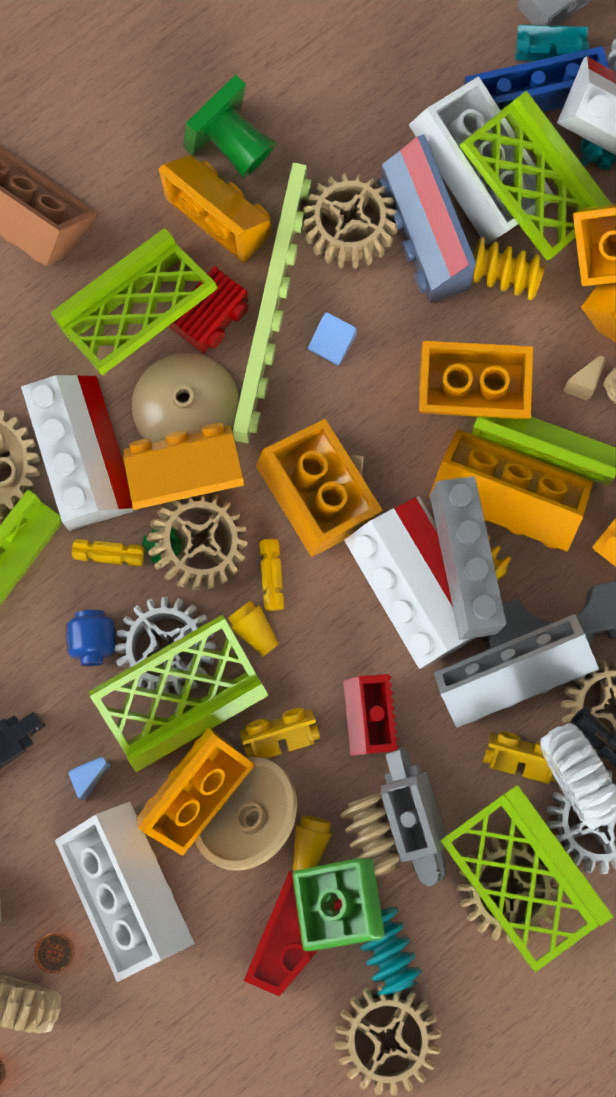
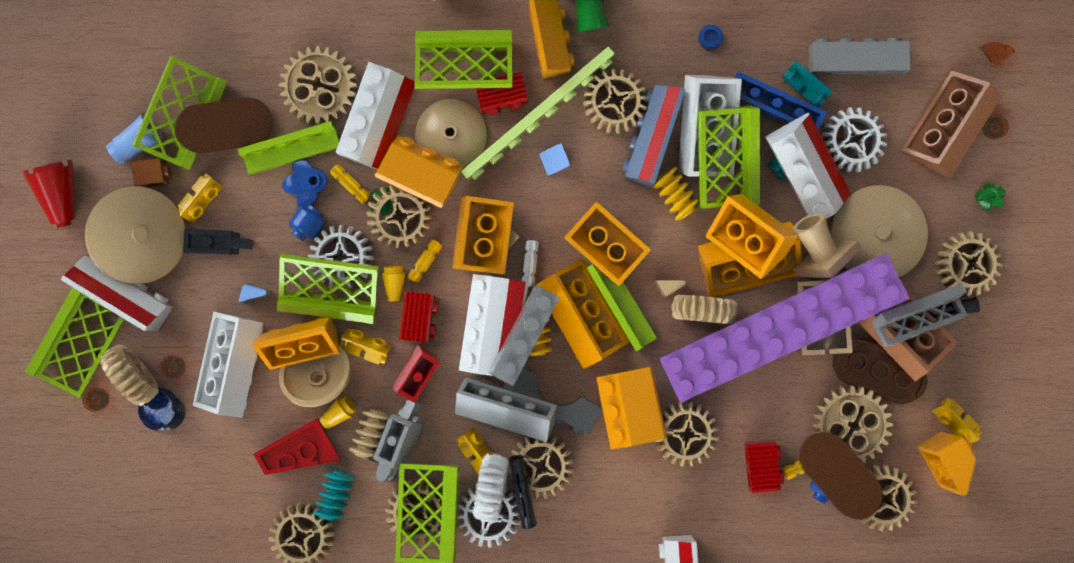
camera: 35 degrees right, 10 degrees up
bright green brick [292,858,385,951] -> none
none -> clear blue piece [138,387,185,431]
none -> blue plate [282,160,328,208]
none -> red brick [399,291,439,343]
none -> white axle [522,240,539,287]
none -> blue tile [698,25,723,50]

